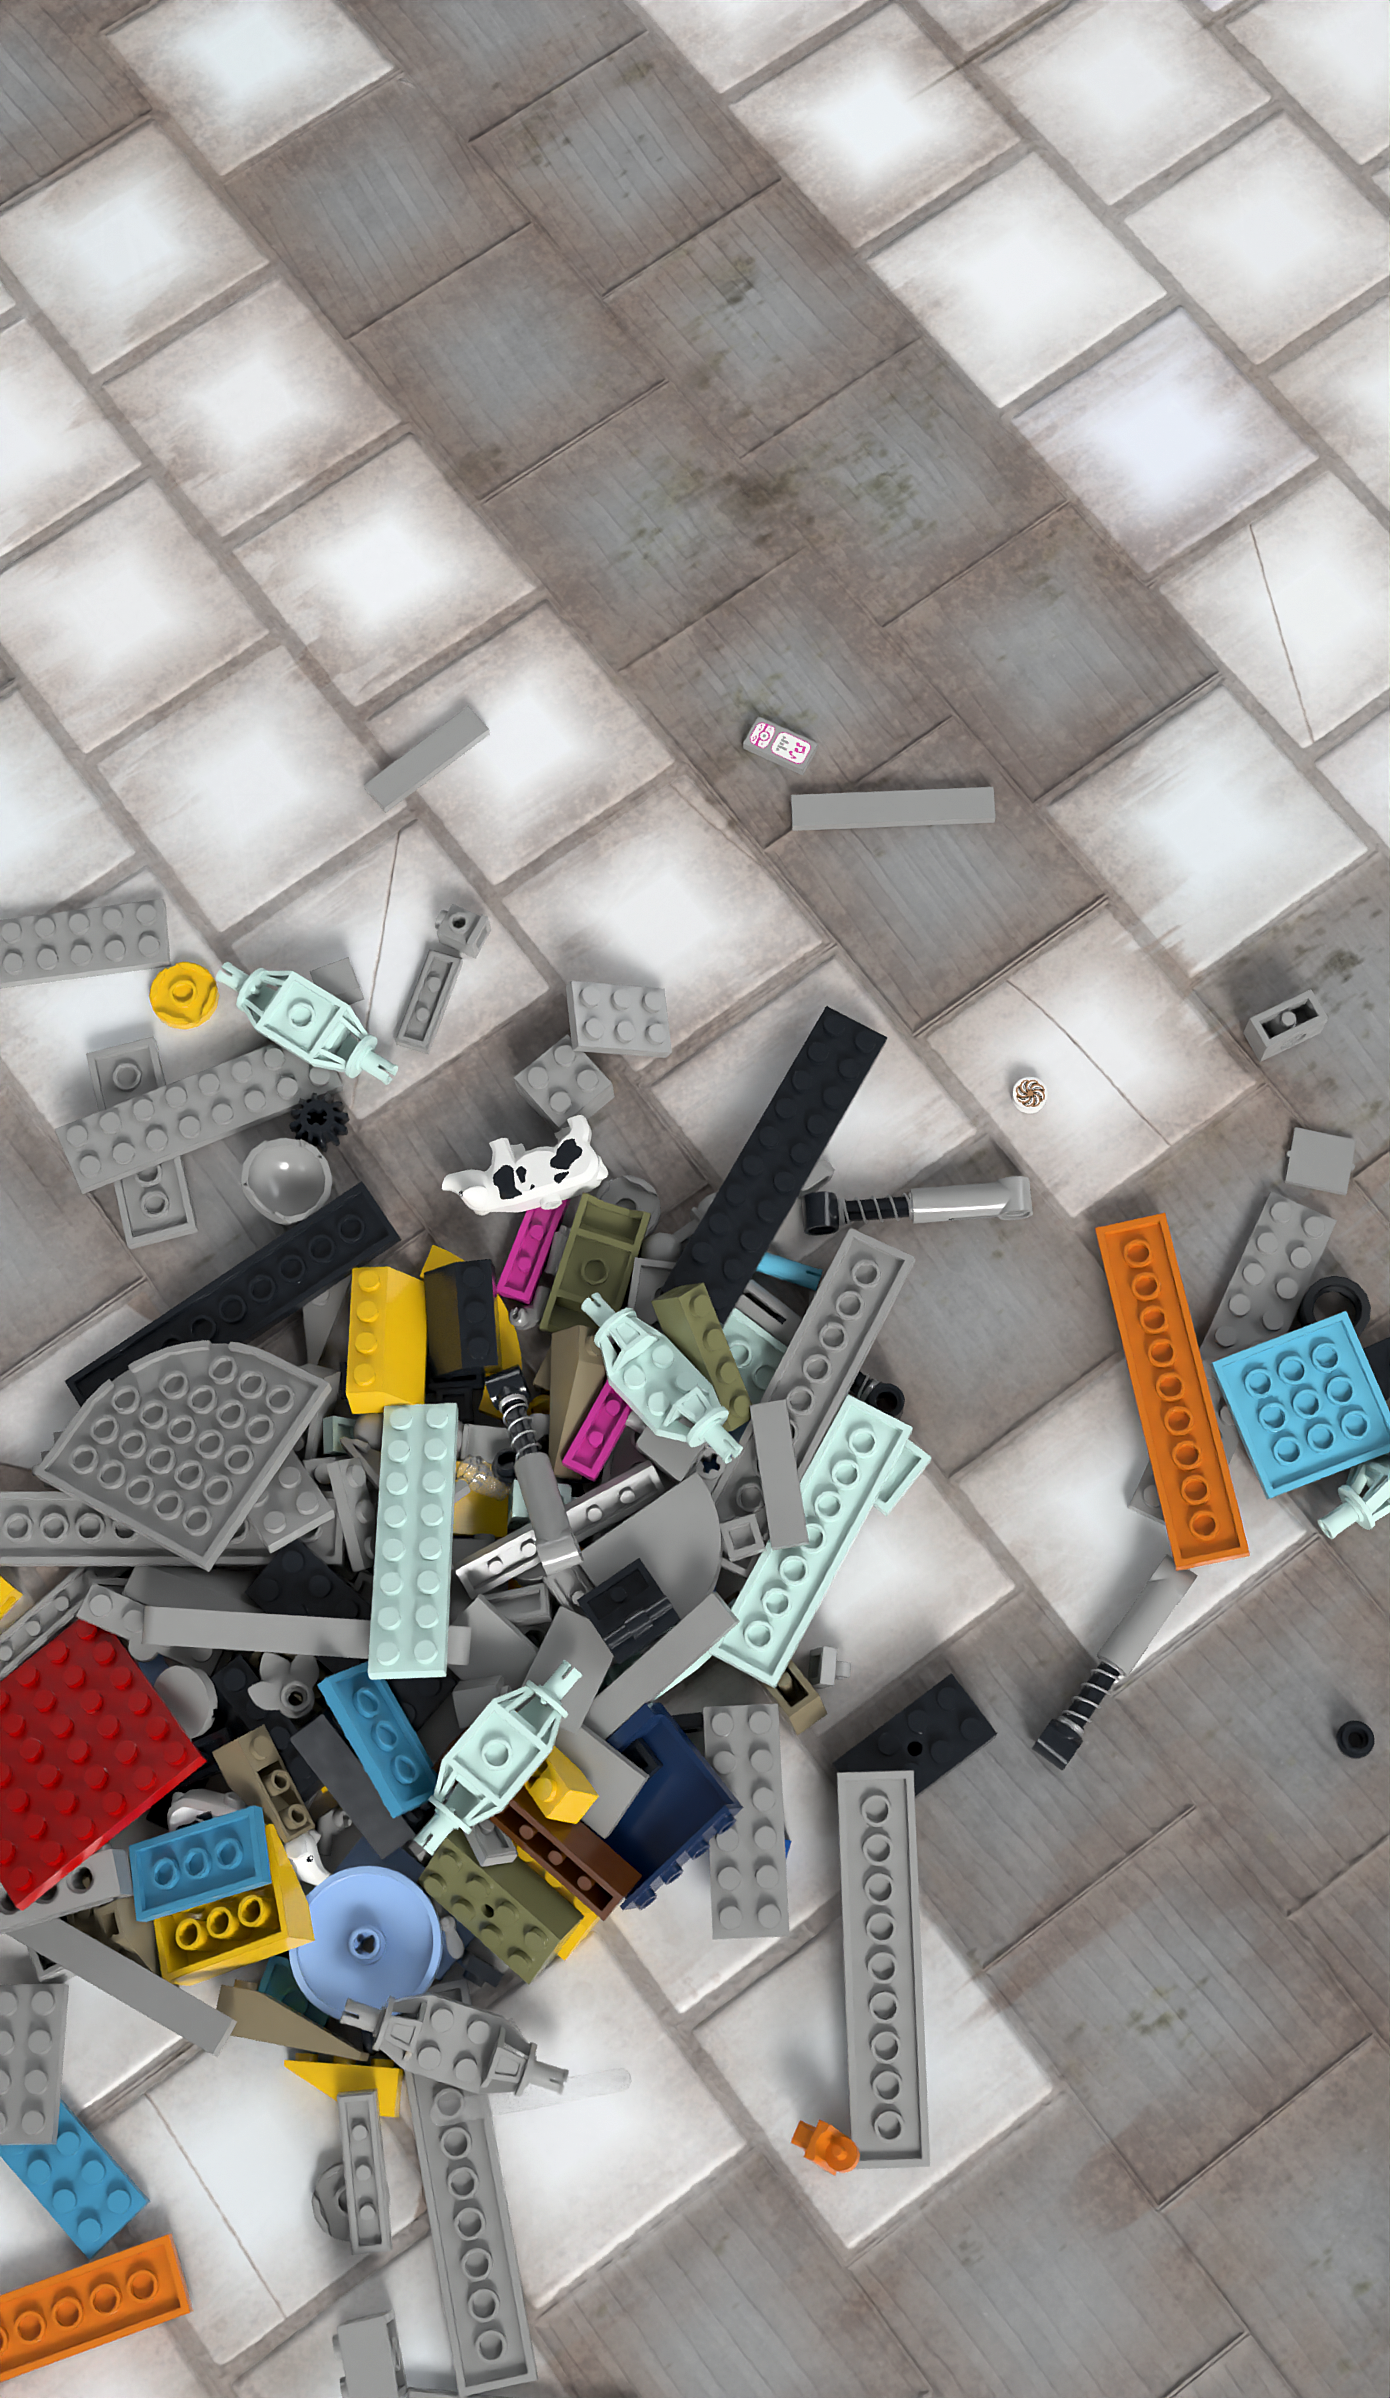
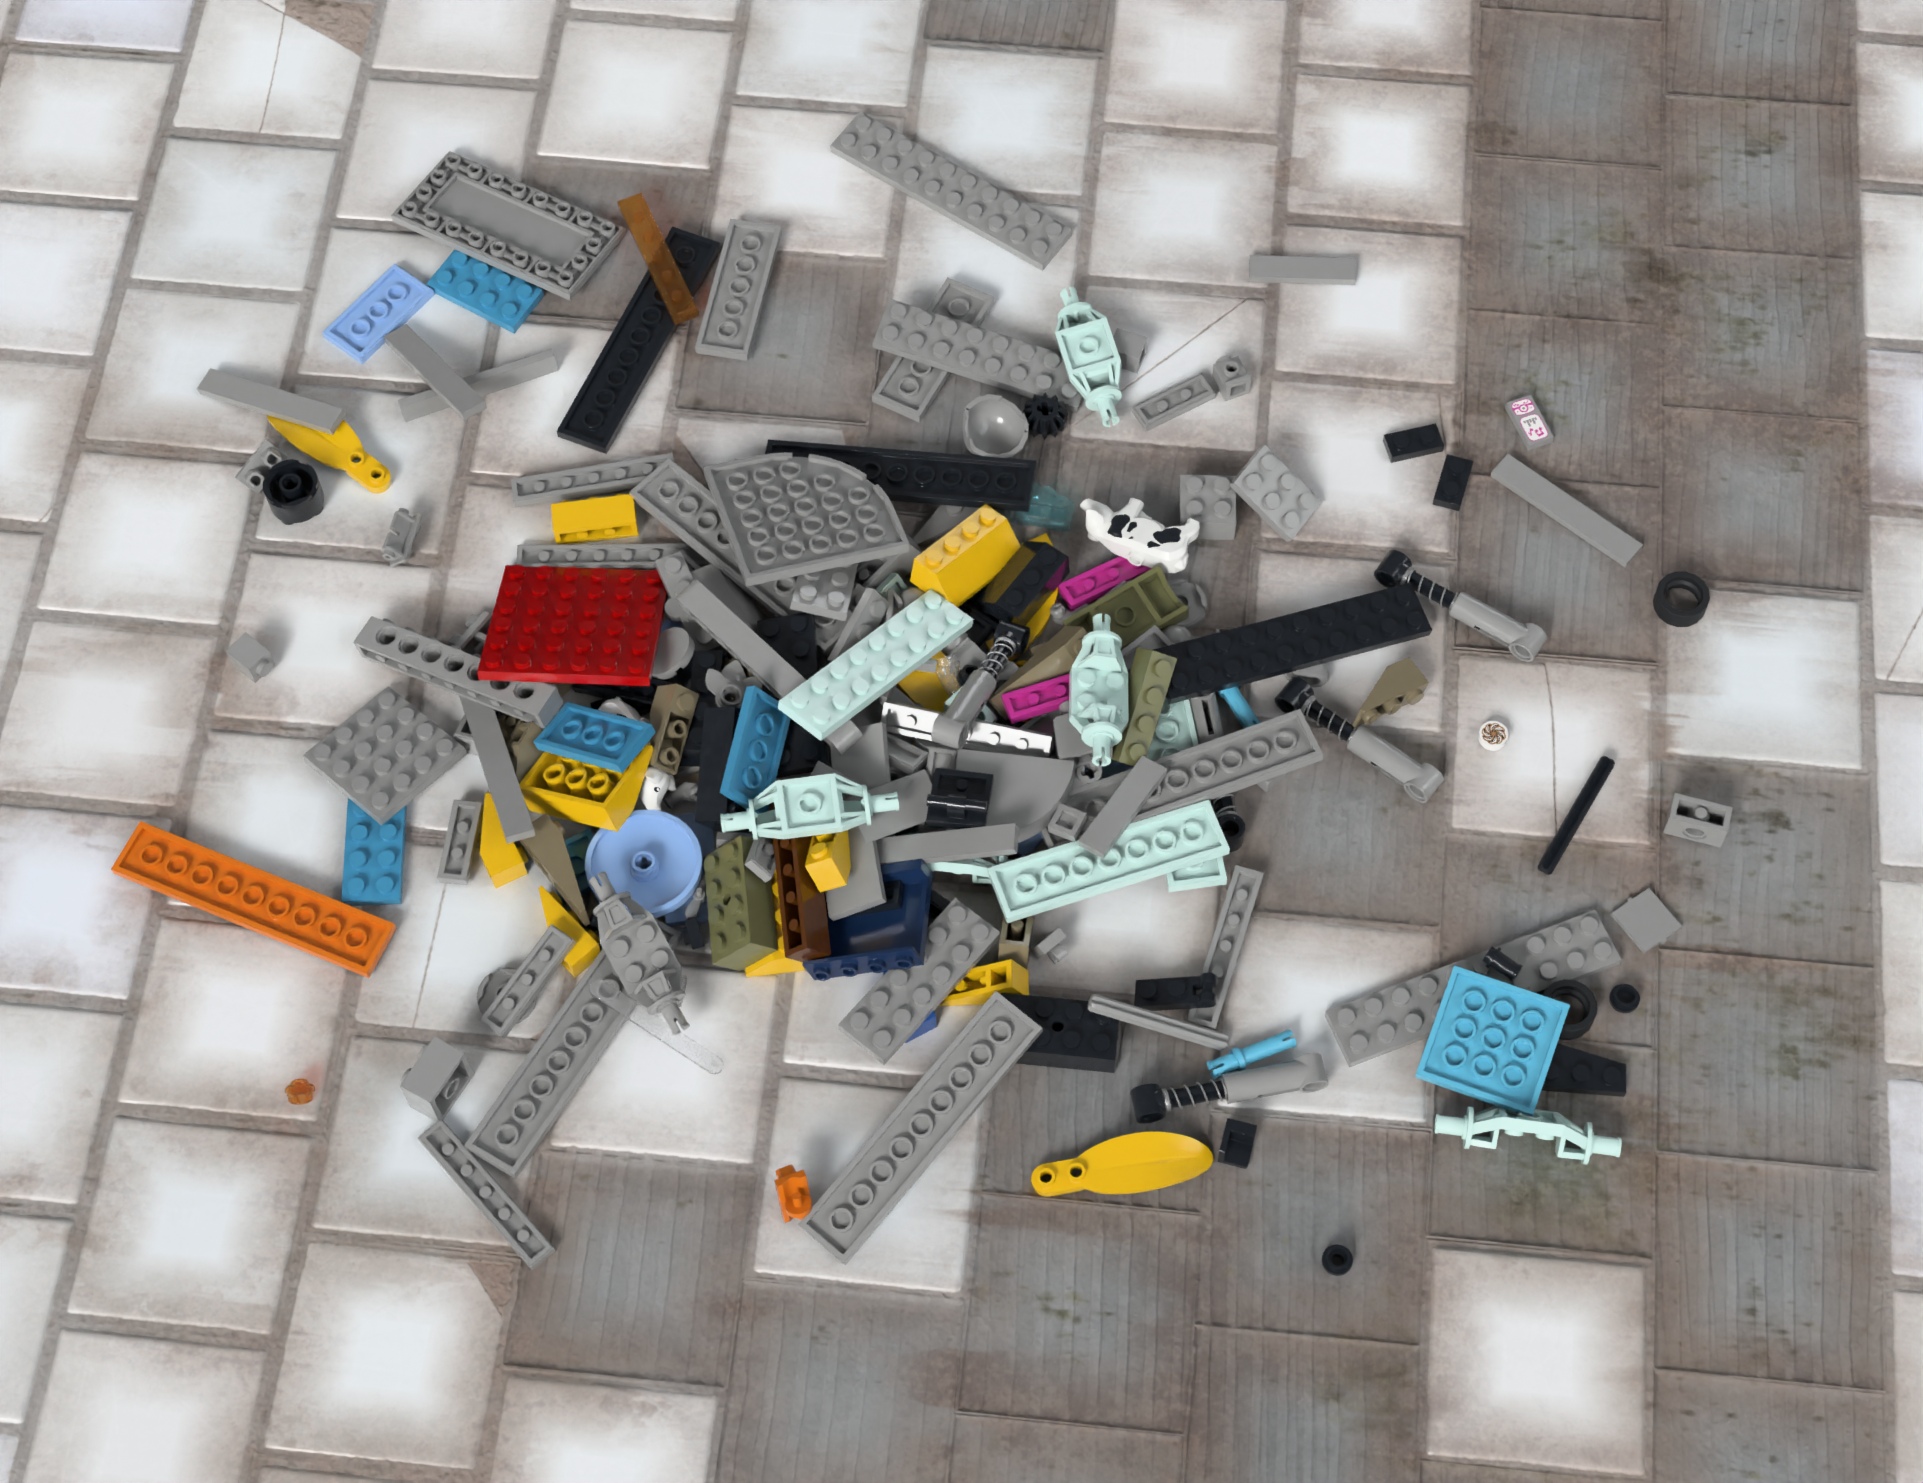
camera: 40 degrees right, 10 degrees down
yellow tile [149,962,219,1030] -> none
orange plate [1095,1213,1250,1571] -> none
none -> light grey plate [437,800,484,885]
none -> yellow slope [480,792,529,888]
none -> yellow slope [939,959,1029,1006]
none -> clear light blue wing [1015,481,1075,532]
none -> yellow plant [1031,1131,1213,1197]
none -> light grey axle [1088,994,1229,1051]
none -> black plate [1134,973,1218,1011]
none -> light grey plate [1186,865,1264,1030]
none -> medium azure pin [1207,1029,1297,1079]
none -> black panel [1217,1118,1257,1169]
none -> dark tan slope [1352,657,1429,728]
none -> light grey piece [1374,550,1547,662]
none -> black plate [1383,423,1444,463]
none -> black plate [1433,454,1473,511]
none -> black pin [1482,946,1523,981]
none -> black axle [1538,756,1615,875]
none -> black plate [1609,984,1640,1013]
none -> black tyre [1653,571,1710,627]

